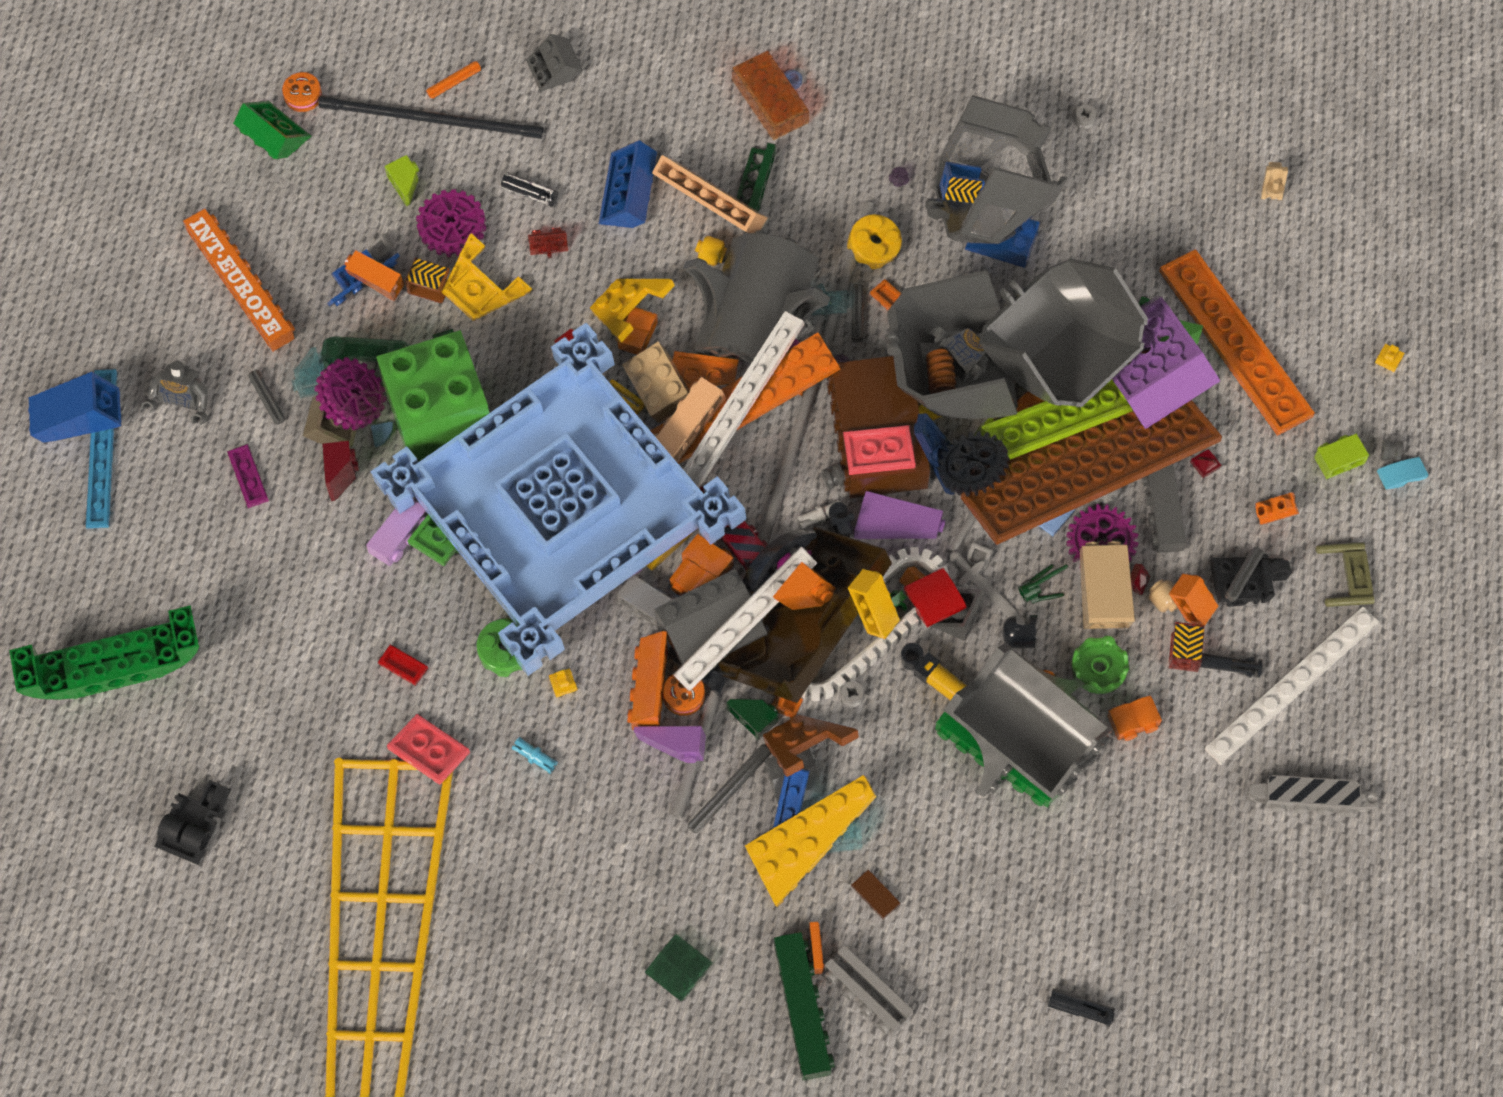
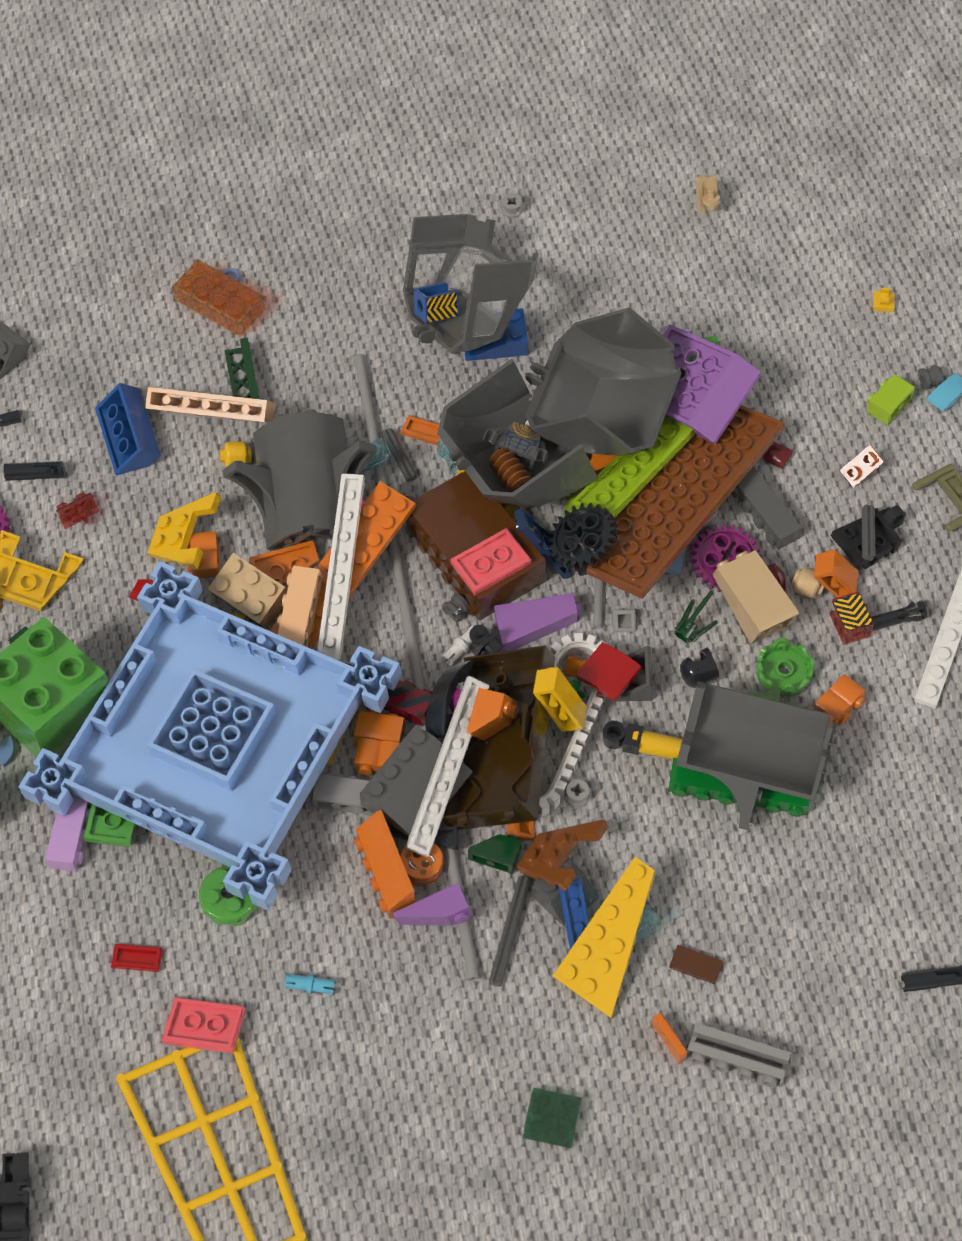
camera: 25 degrees left, 5 degrees down
yellow tile [548,668,577,697] -> none
dark green brick [774,932,835,1081] -> none
yellow plate [847,214,902,269] -> none
clear purple plate [889,167,909,187] -> none
light grey sword [950,551,1024,624] -> none
orange plate [1159,249,1315,436] -> none

